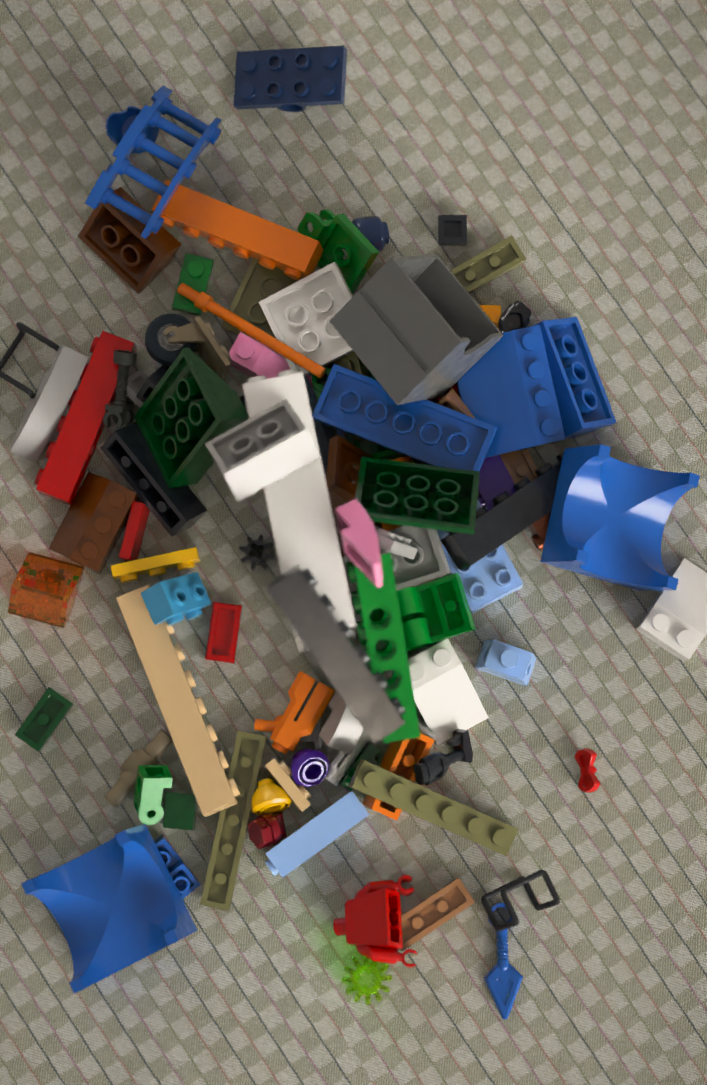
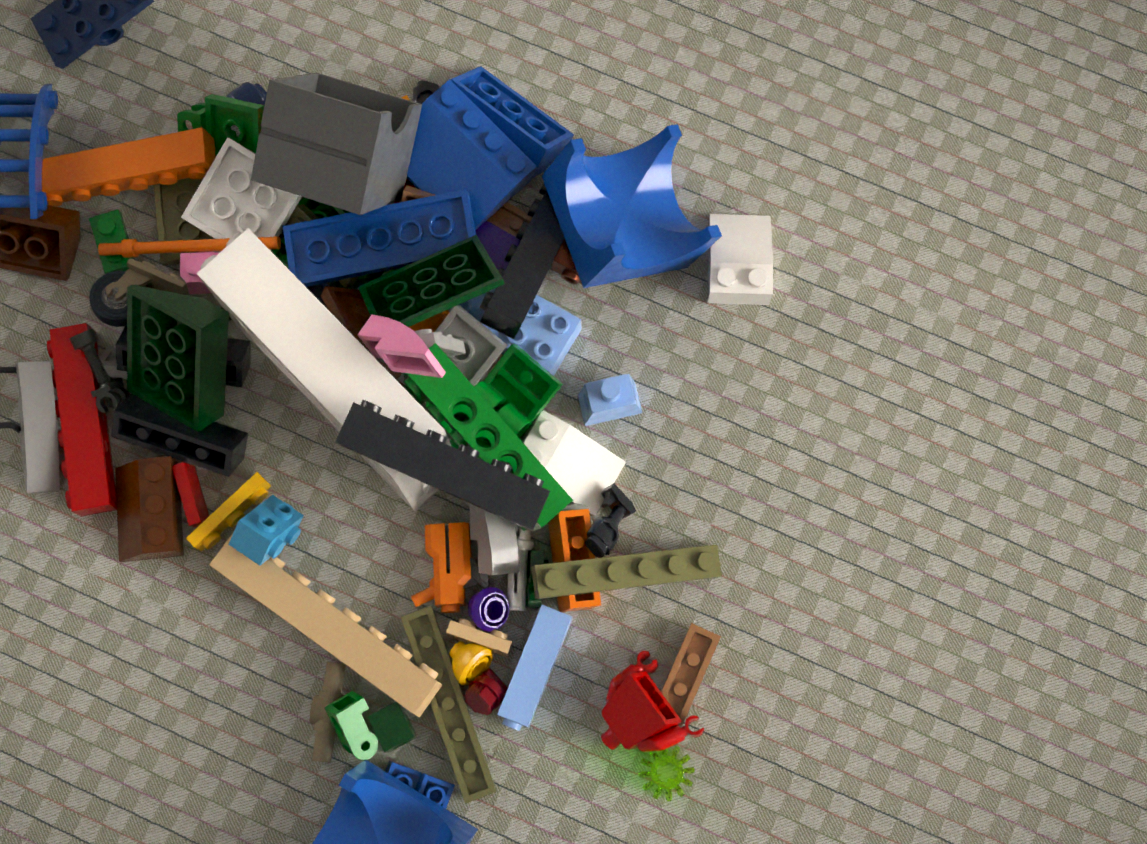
camera: 30 degrees left, 5 degrees down
clear orange slope [8,552,84,628] -> none
dark green plate [15,687,74,752] -> none
light grey slope [205,399,320,501] -> none
red tile [205,602,242,664] -> none
black gear [239,535,275,571] -> none
black plate [438,215,467,246] -> none
olive plate [450,235,527,294] -> none
black piece [481,869,560,931] -> none
blue piece [484,902,523,1019] -> none
red piece [574,748,600,793] -> none

